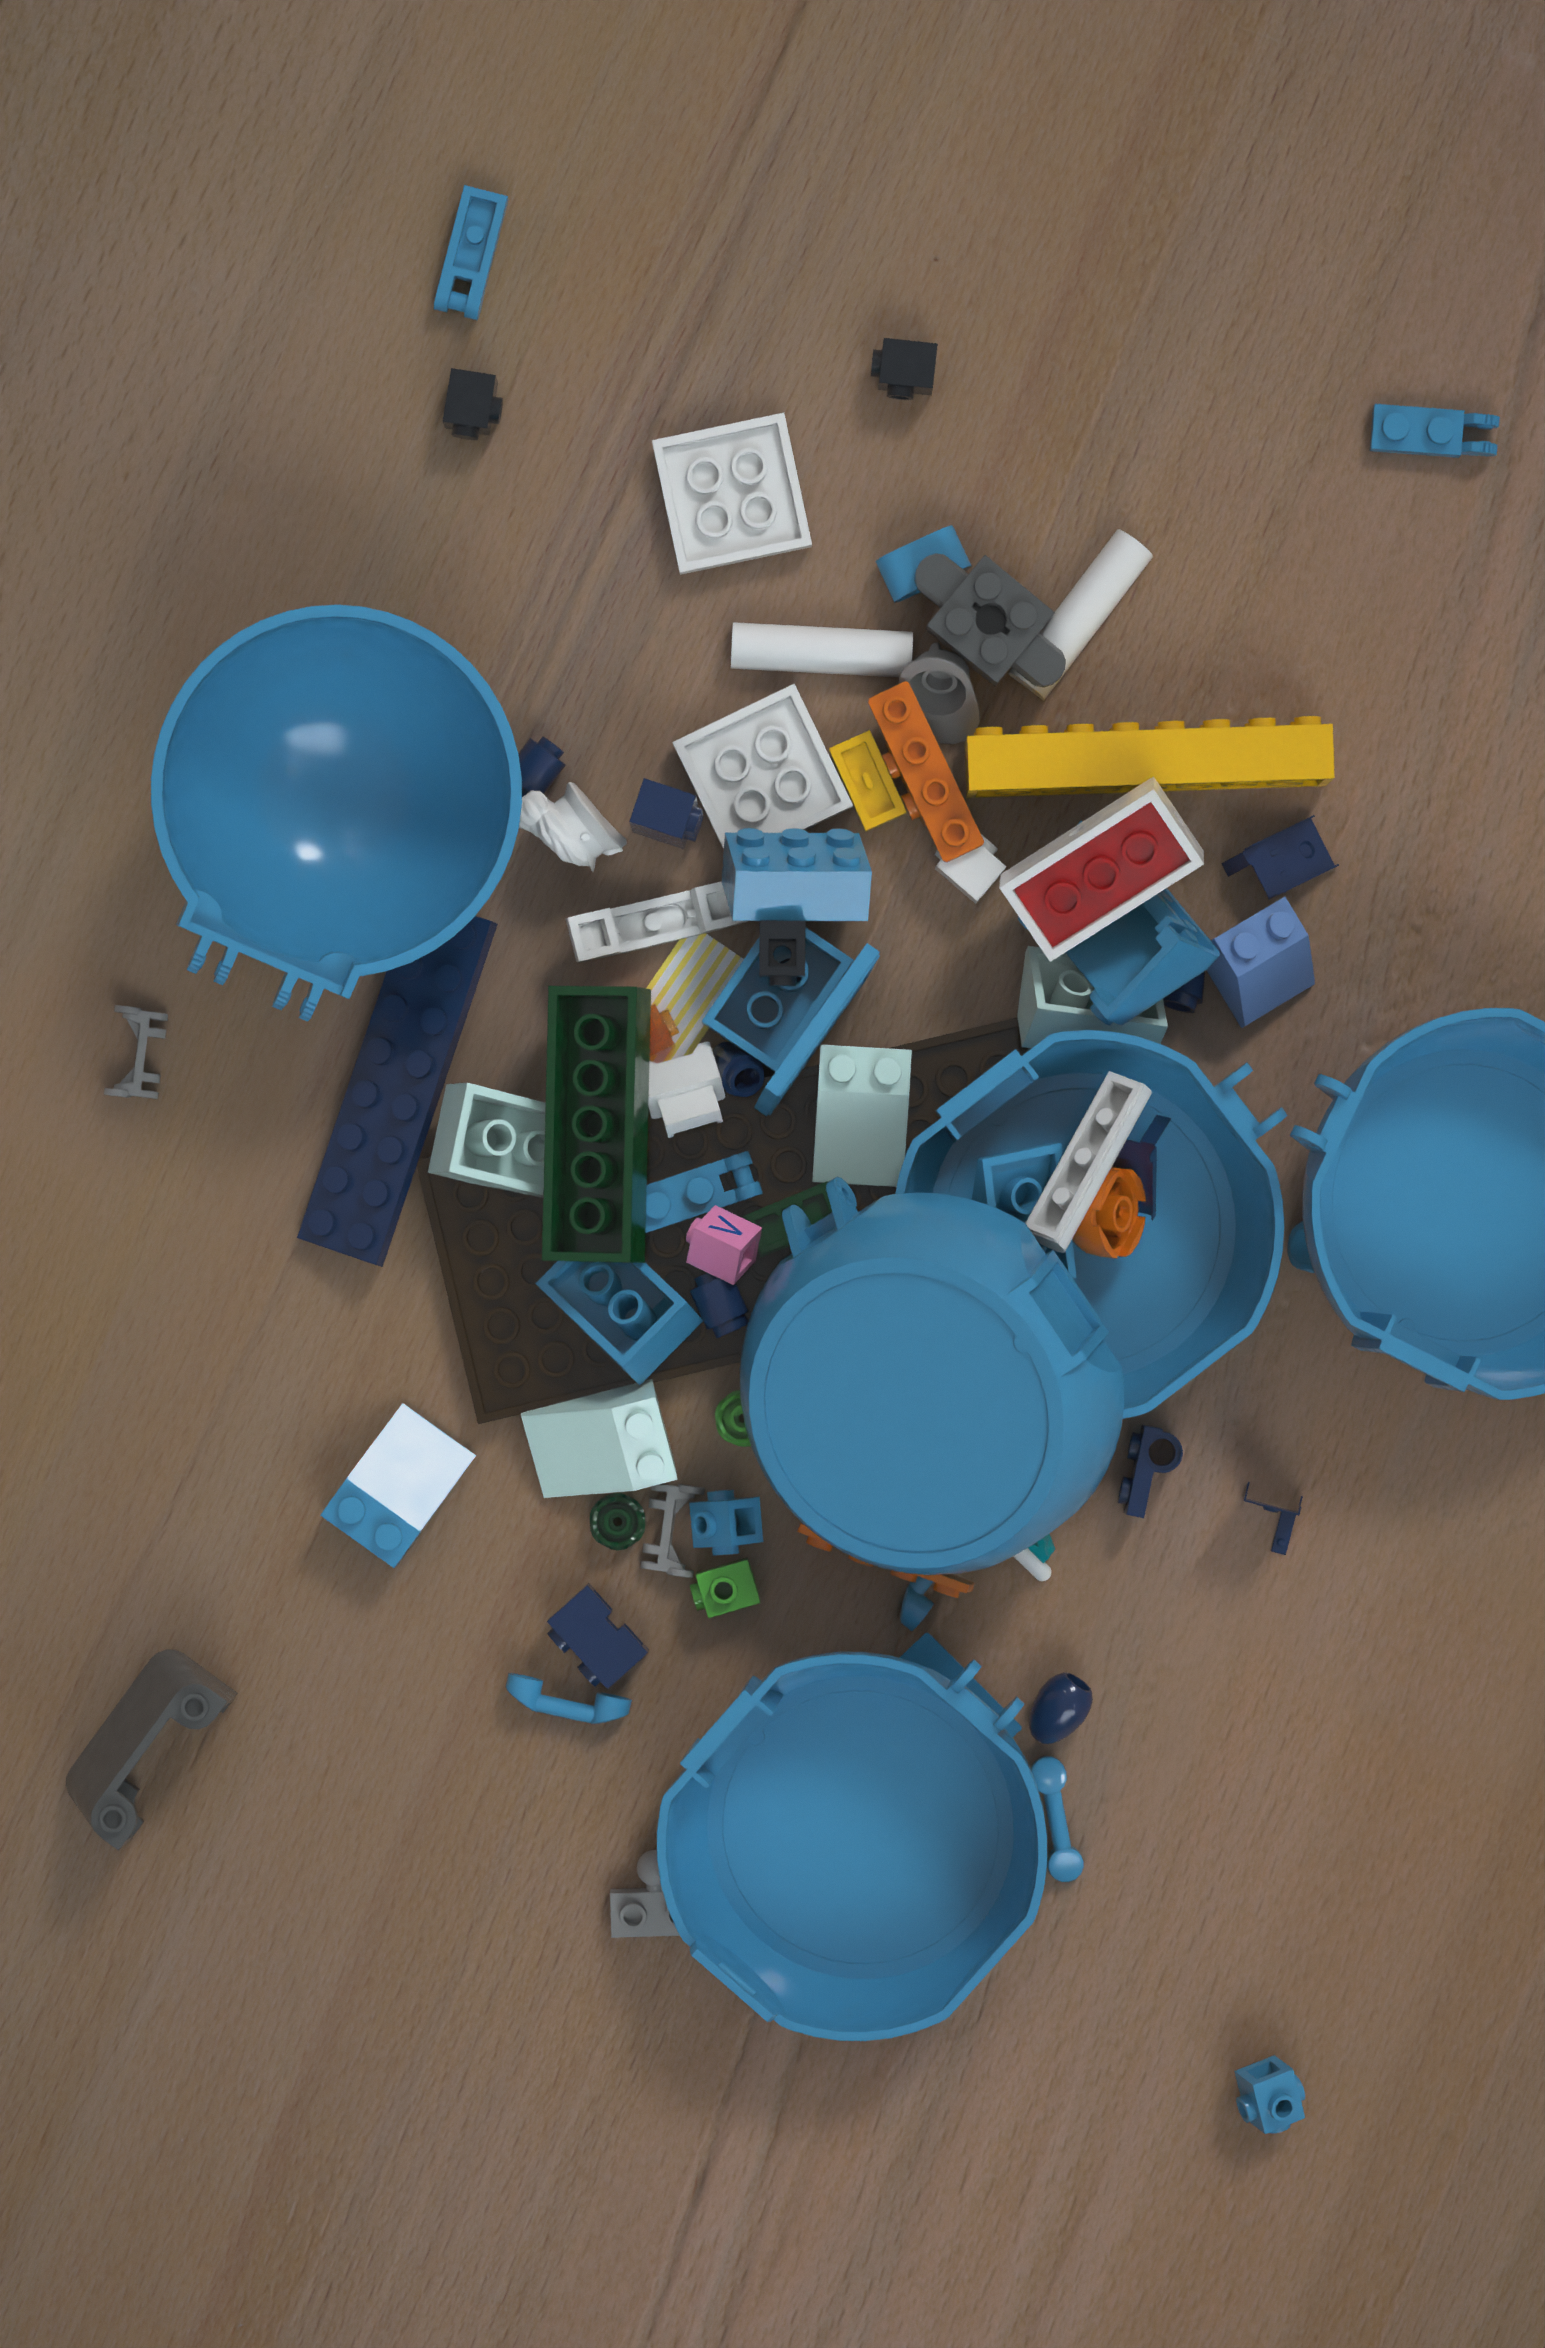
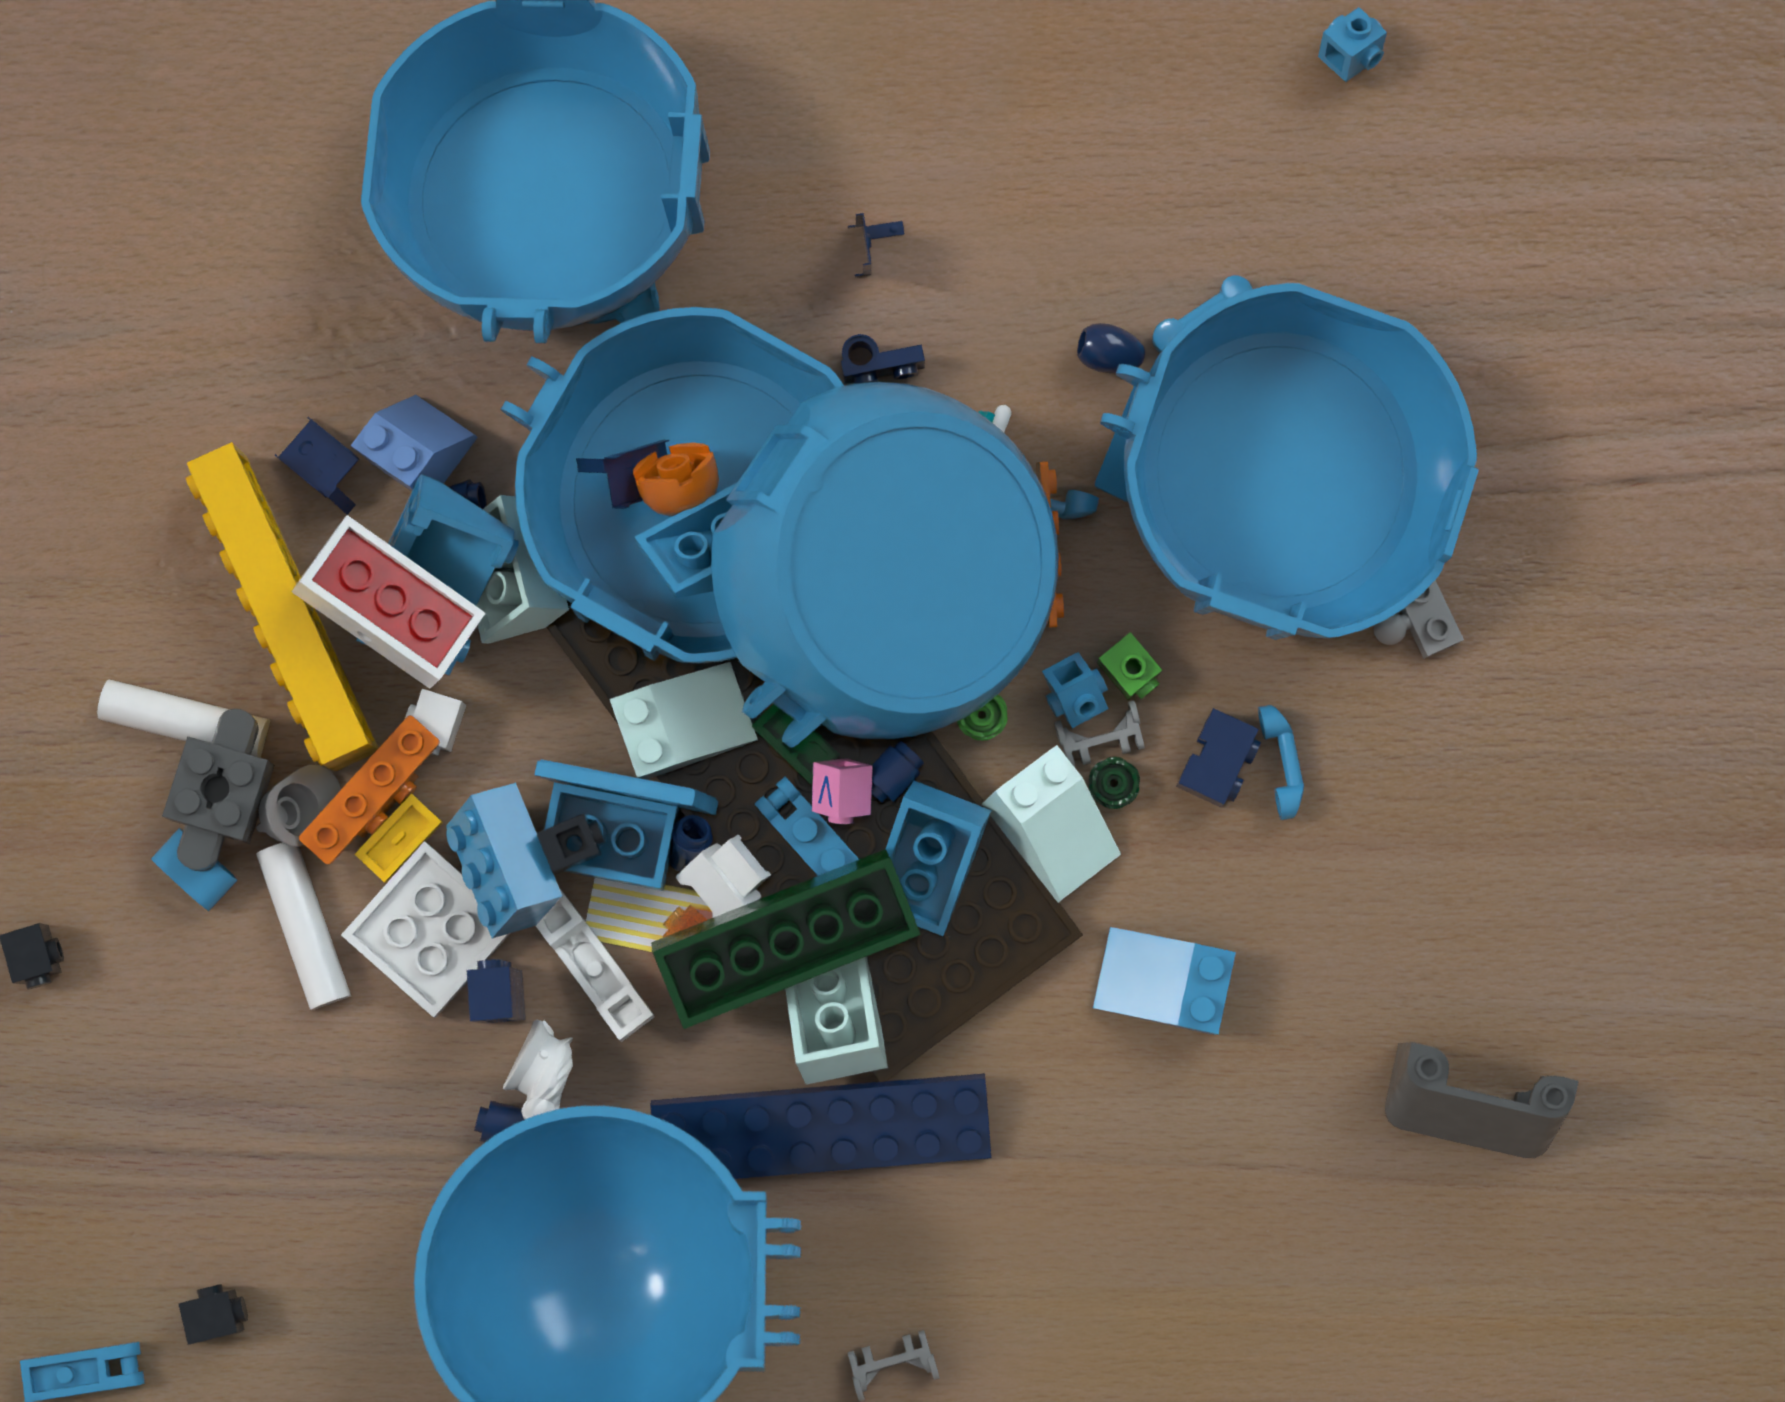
camera: 115 degrees left, 5 degrees down
white plate [652,413,812,575] -> none
white brick [1025,1071,1152,1253] -> none

